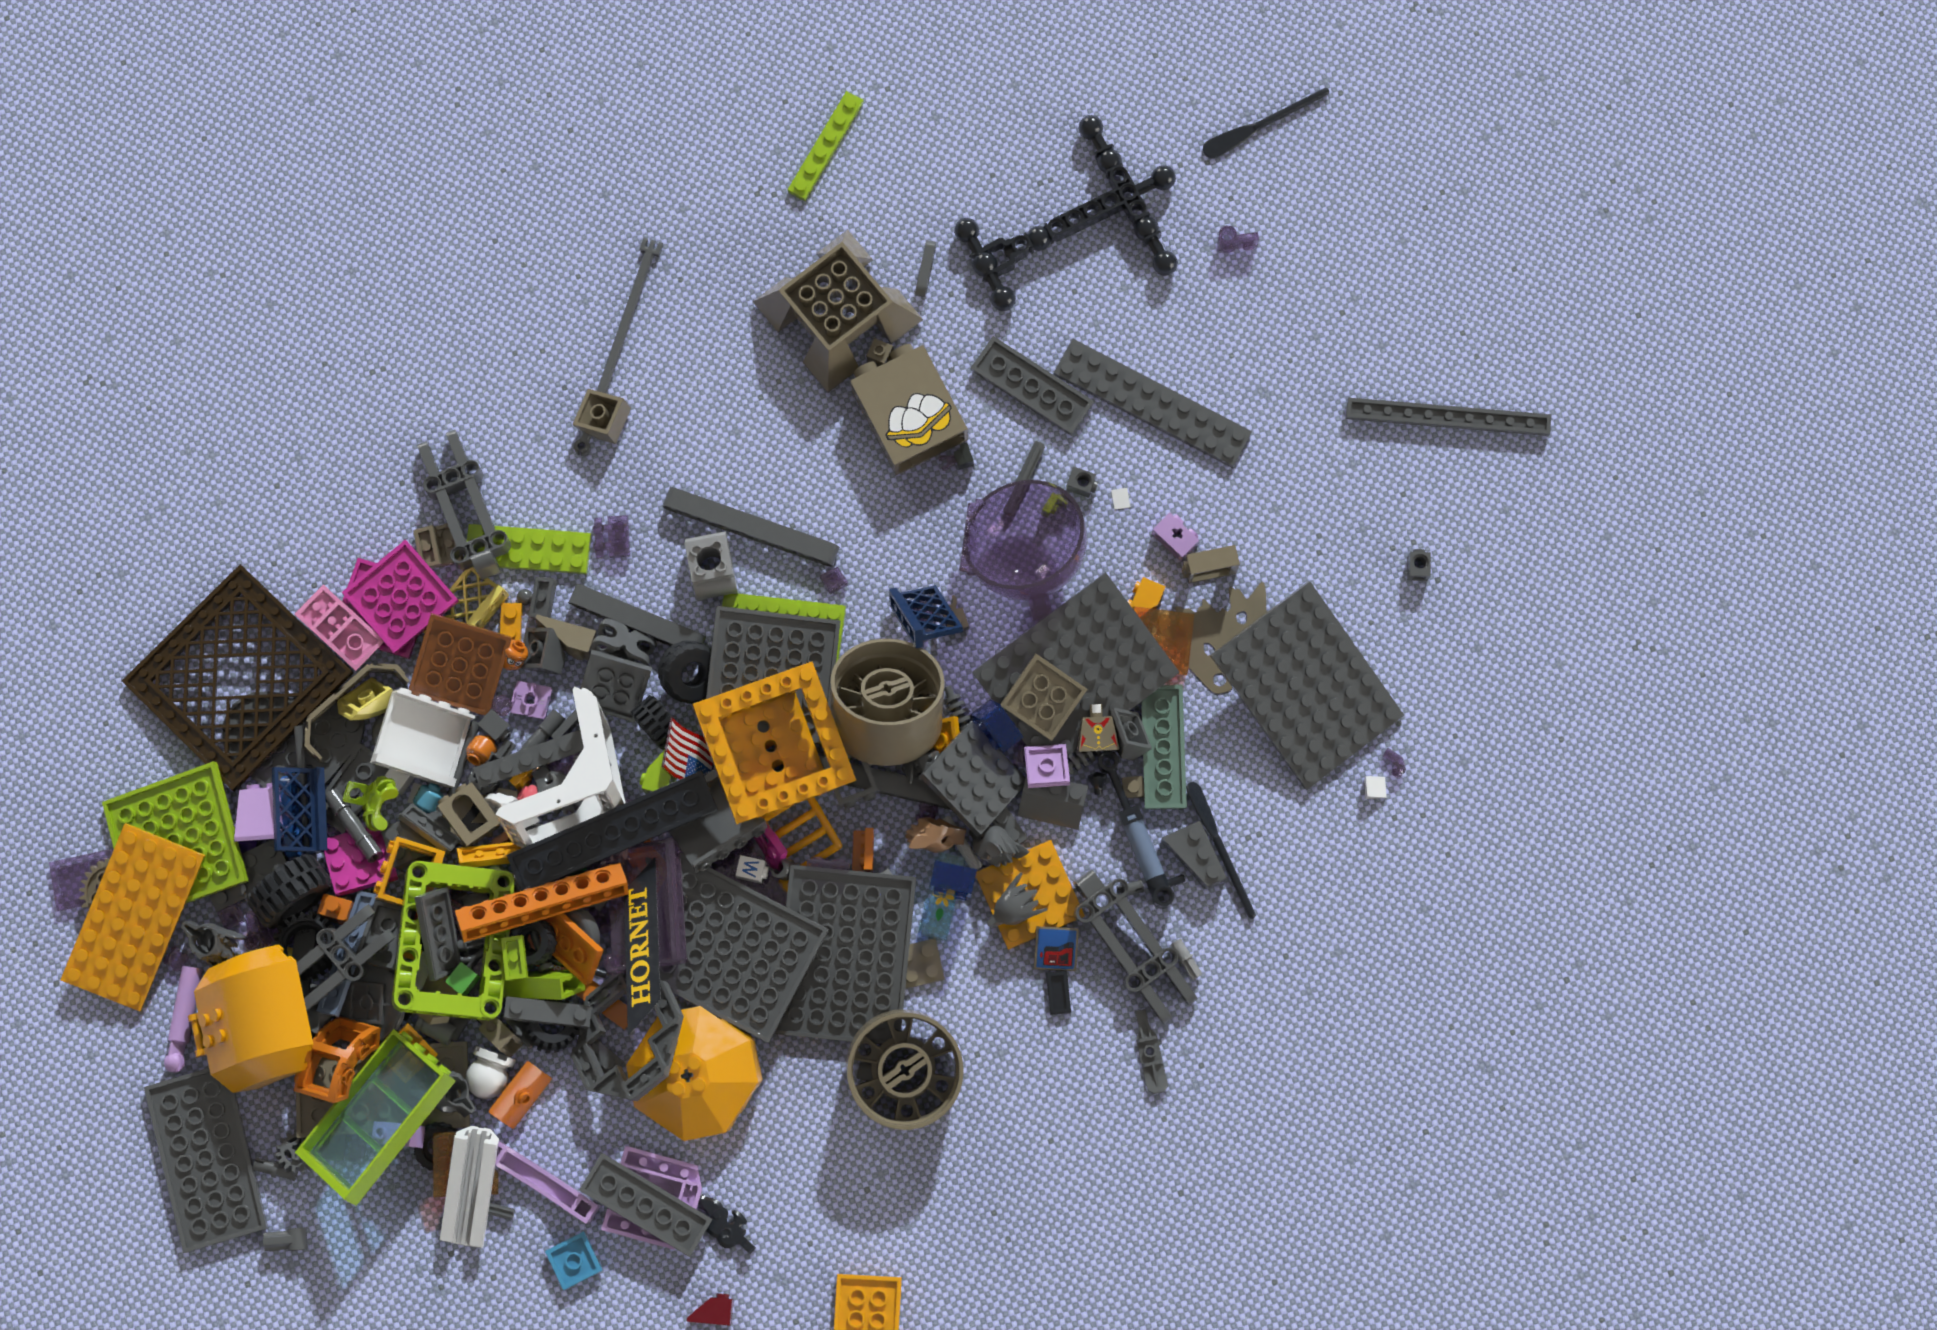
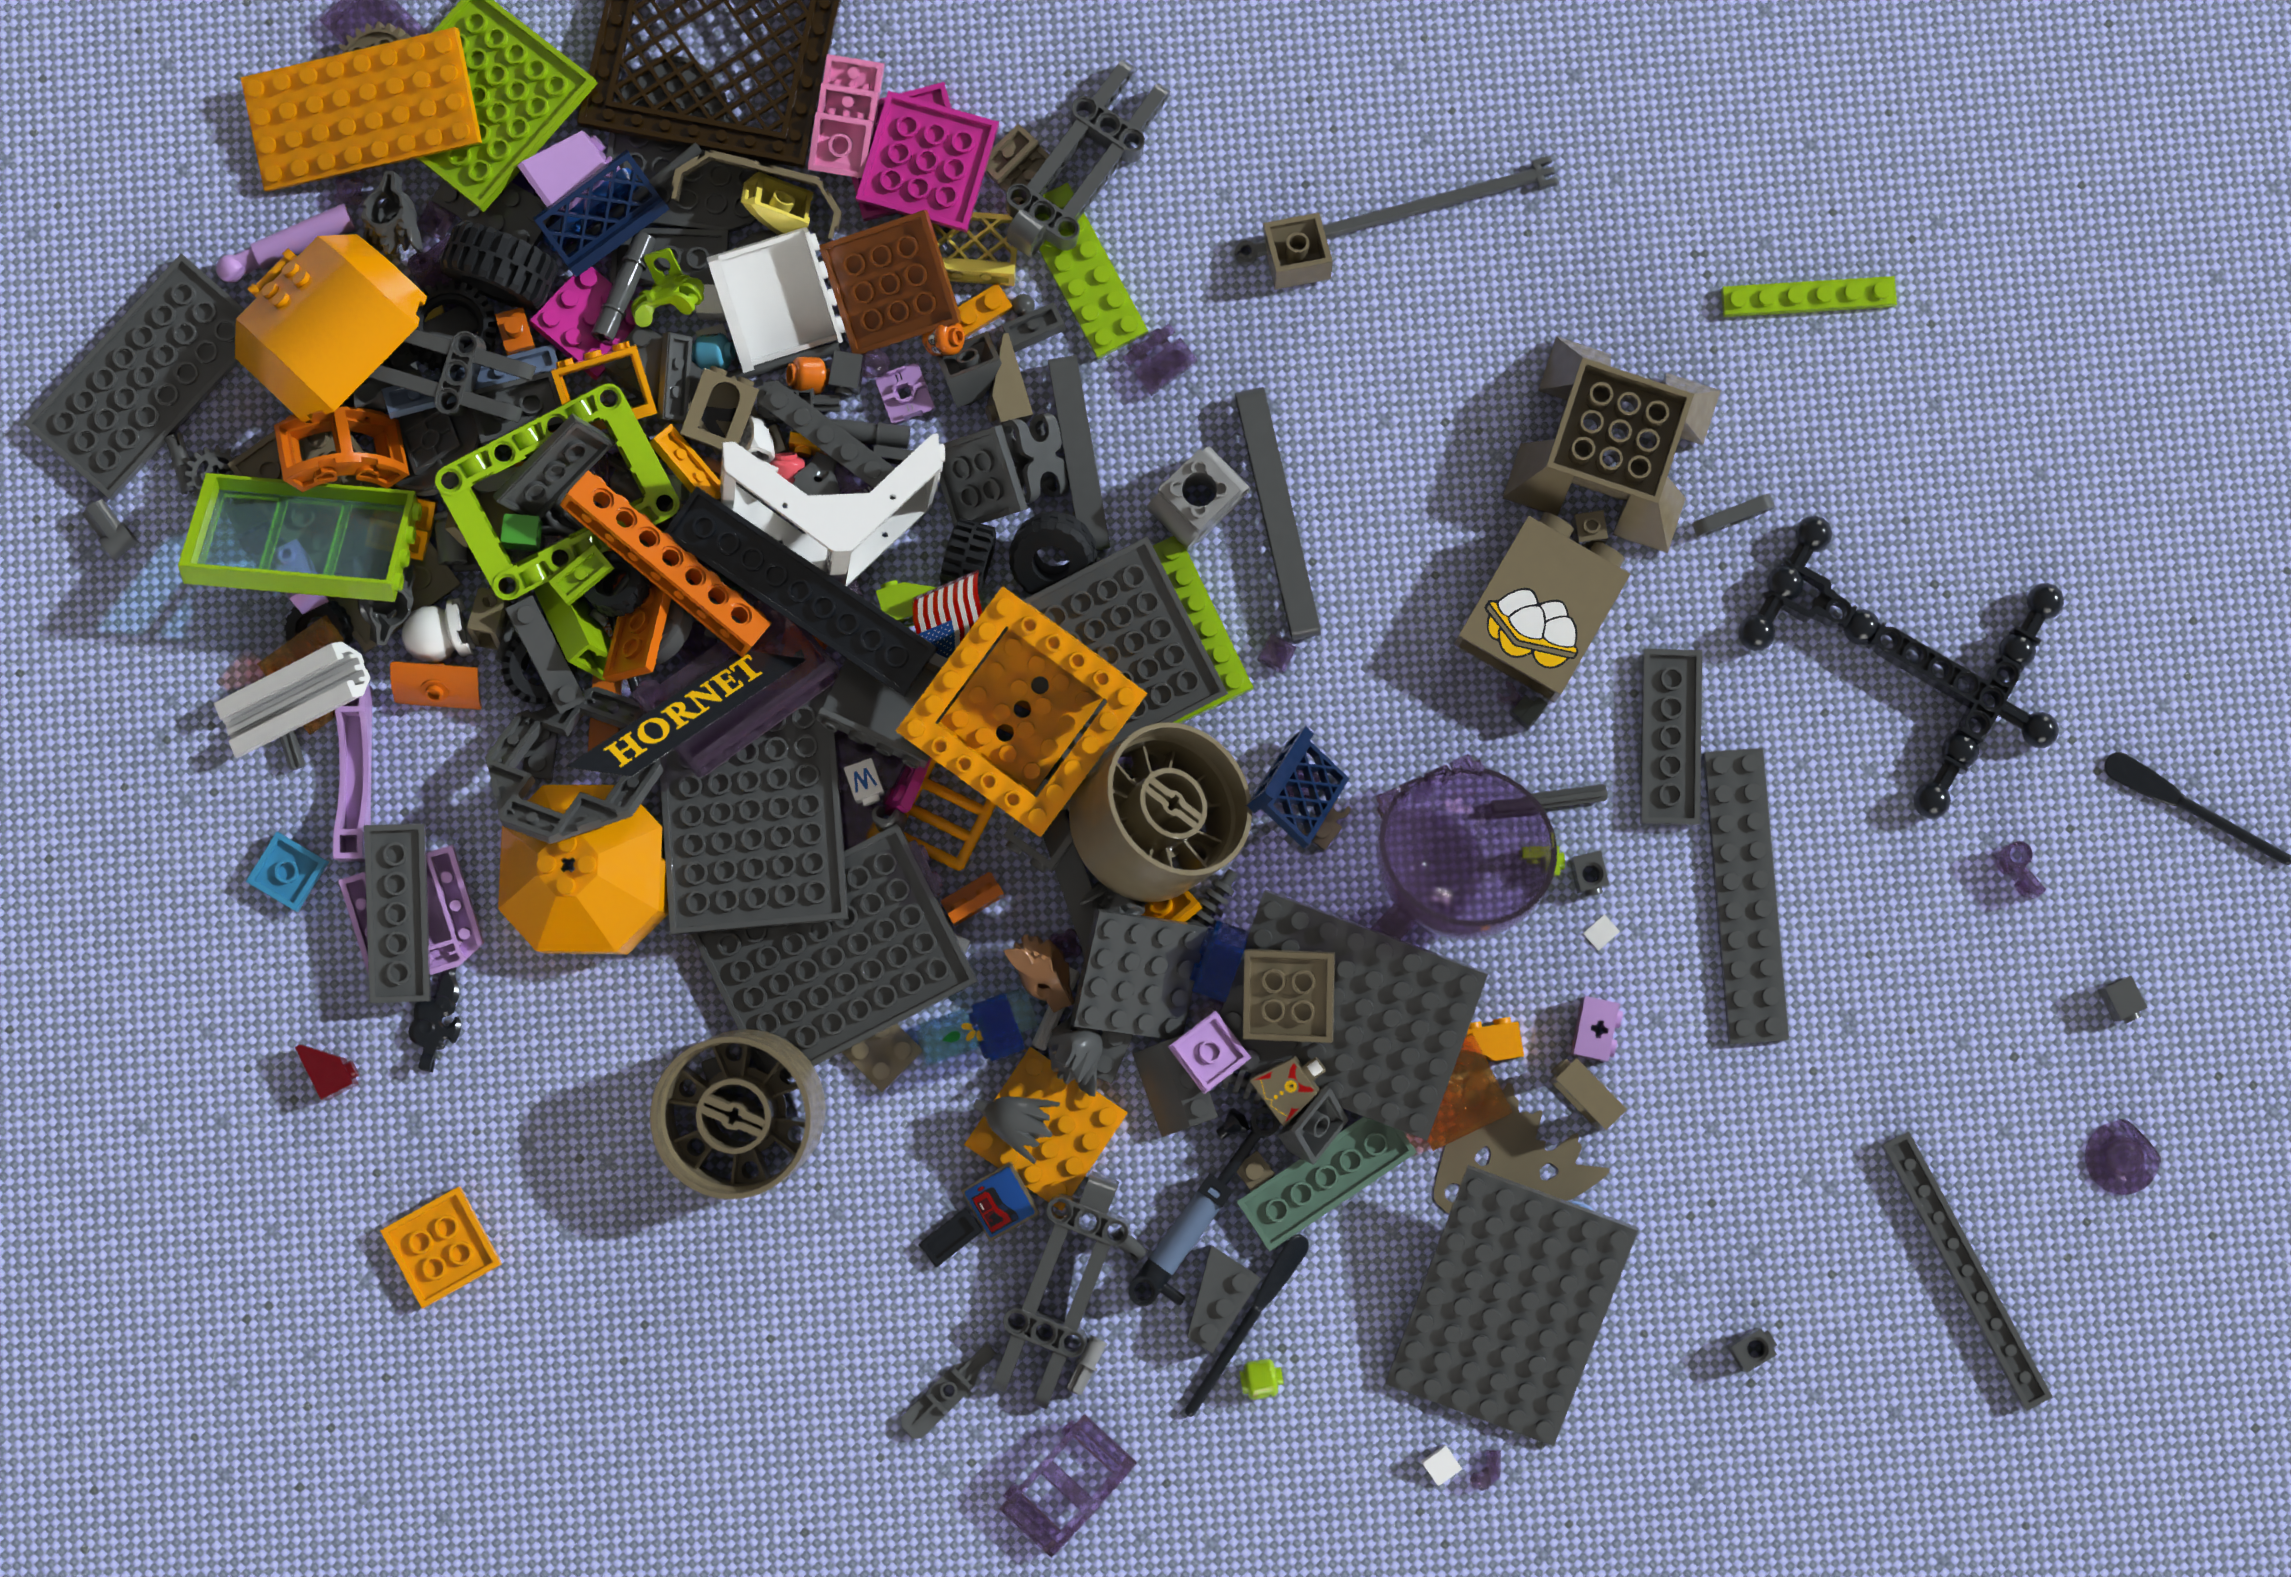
camera: 55 degrees right, 5 degrees up
none -> clear purple window [999,1414,1137,1558]
none -> lime head [1239,1358,1284,1400]
none -> clear purple hat [2085,1119,2161,1195]
none -> dark grey brick [2098,975,2148,1024]

